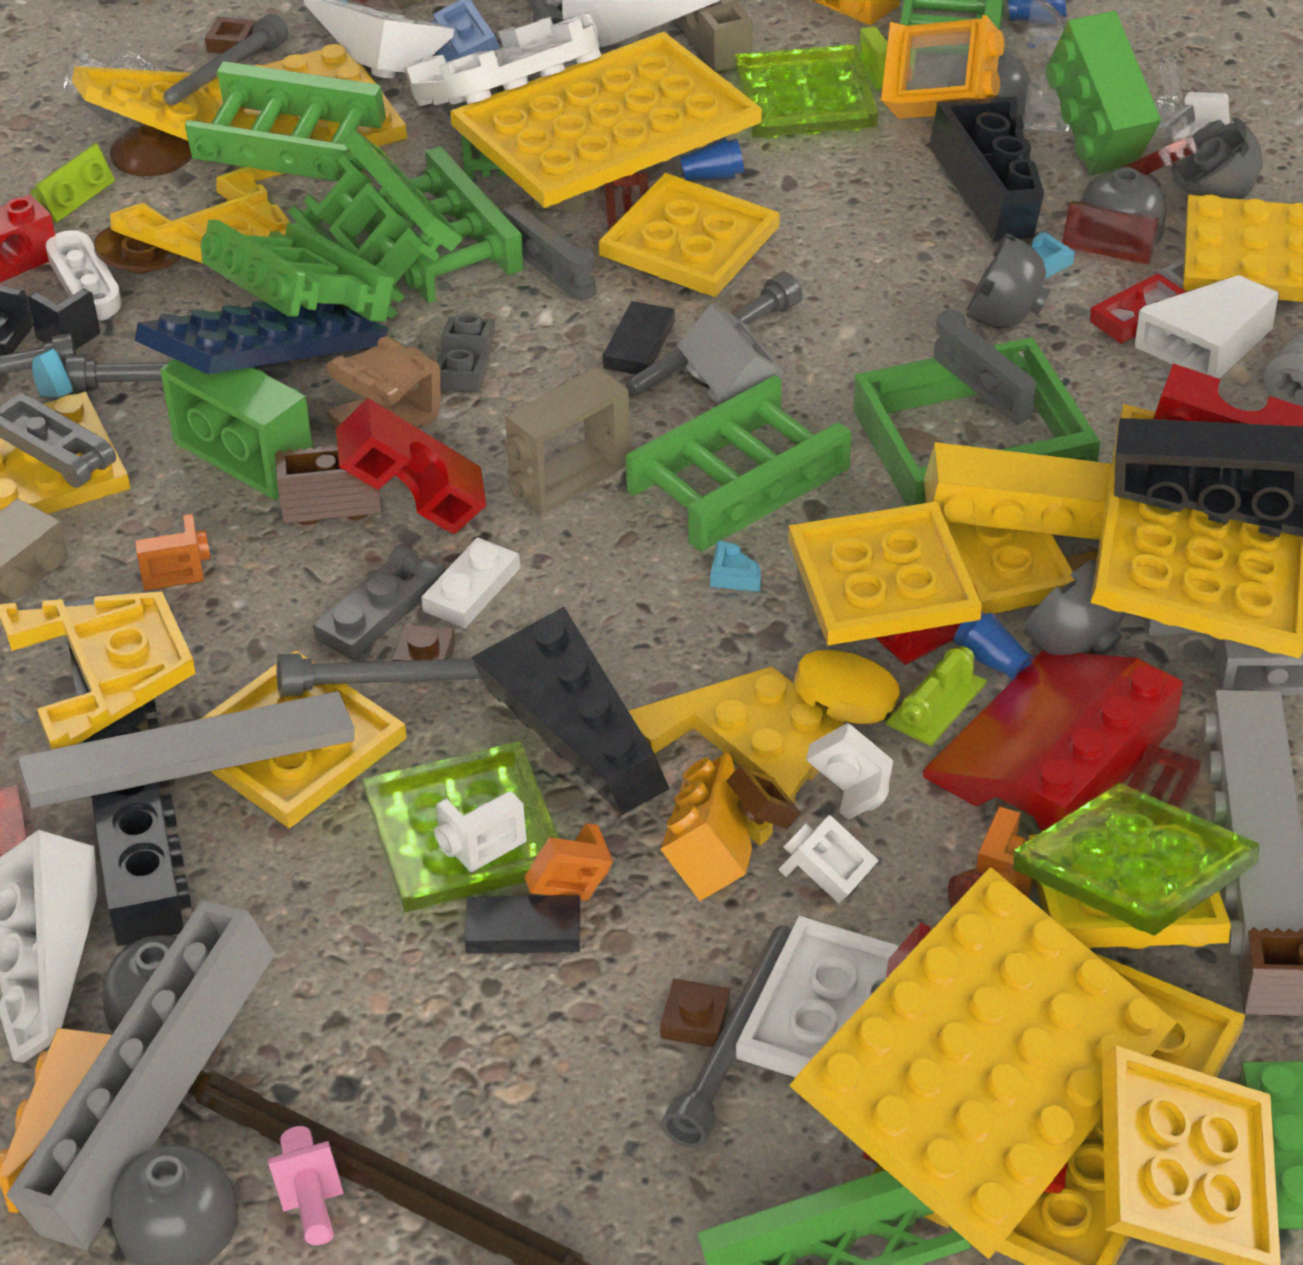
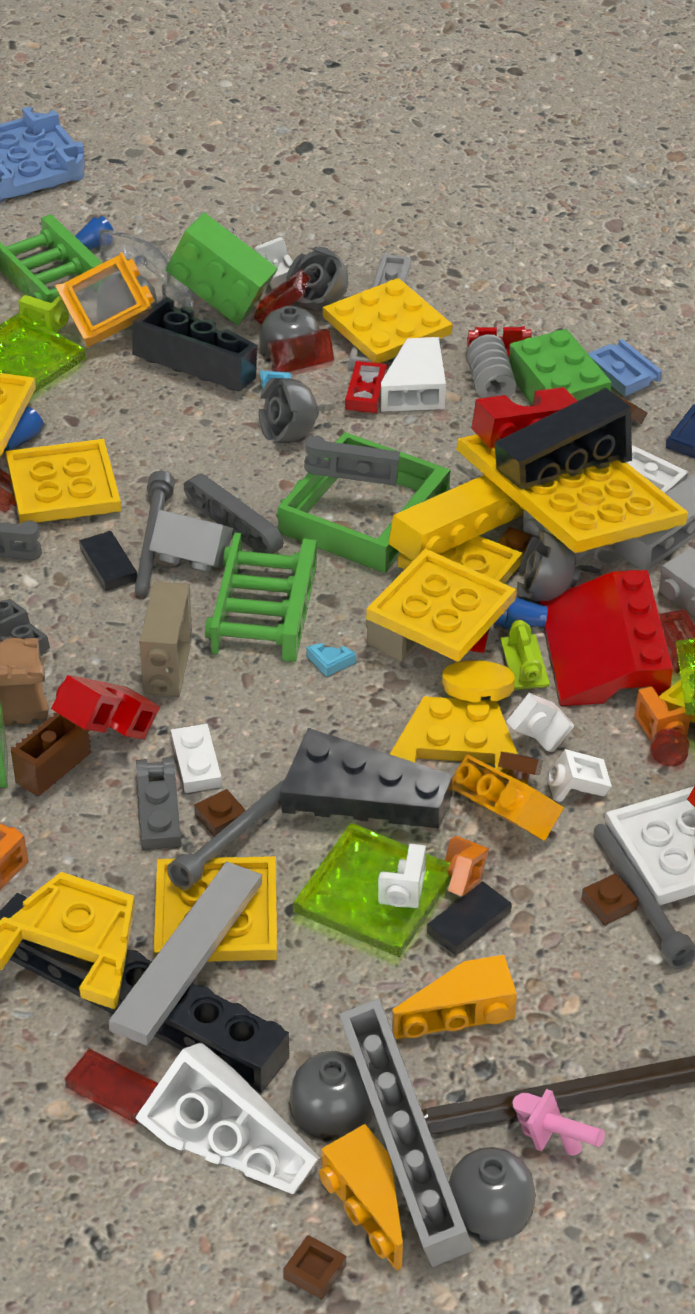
camera: 45 degrees left, 0 degrees up
none -> dark grey beam [184,474,284,554]
none -> light orange slope [392,955,517,1039]

